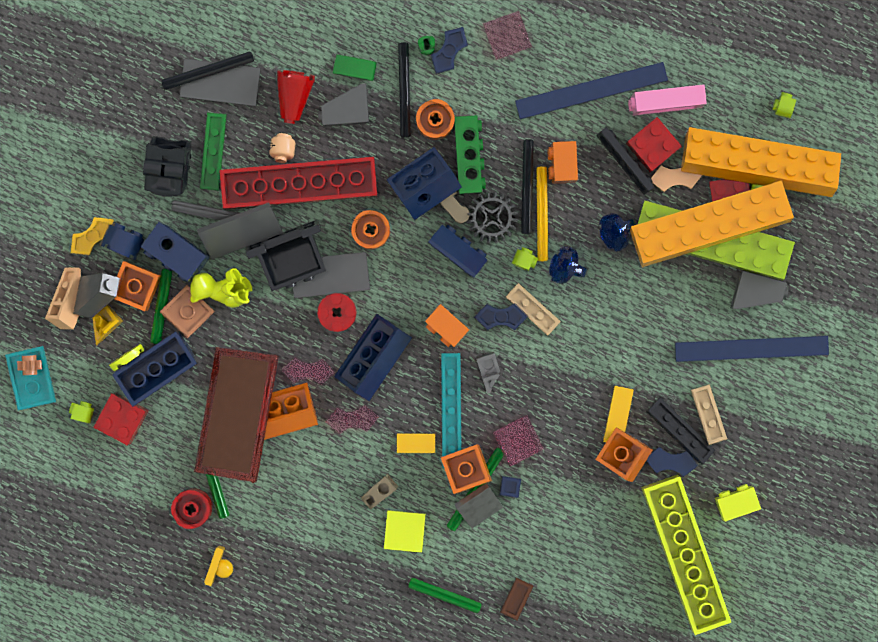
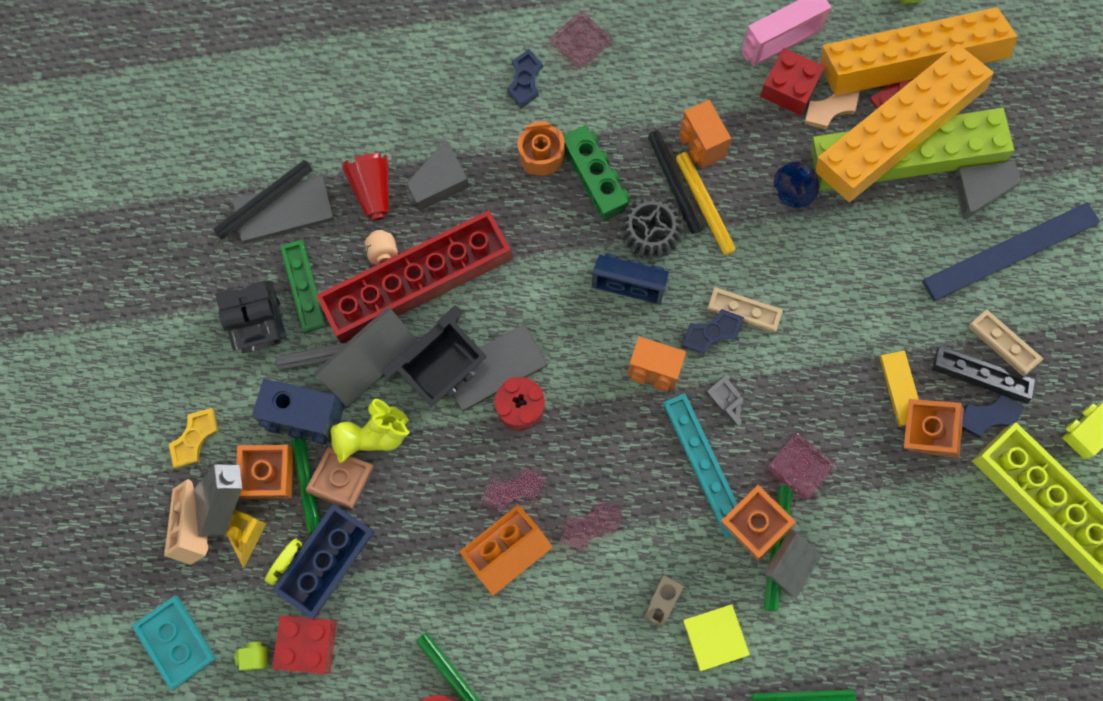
camera: 20 degrees left, 15 degrees down
nougat gear [17,355,42,375] -> none
dark blue brick [100,222,145,261] -> none
reddish brown door [194,347,279,483] -> none
green slope [333,54,377,81] -> none
dark blue slope [334,314,412,401] -> none
orange brick [351,210,390,250] -> none
dark blue piece [387,147,462,220] -> none
yellow tile [397,433,435,453] -> none
black axle [398,42,411,138] -> none
green hinge [418,36,435,55] -> none
dark tan leg [440,192,470,224] -> none
dark blue tile [499,476,521,498] -> none
reddish brown tile [500,577,534,621] -> none
lime plate [511,247,538,271] -> none
dark blue tile [515,62,668,120] -> none
clear blue tile [549,246,587,284] -> none
black plate [596,127,654,195] -> none

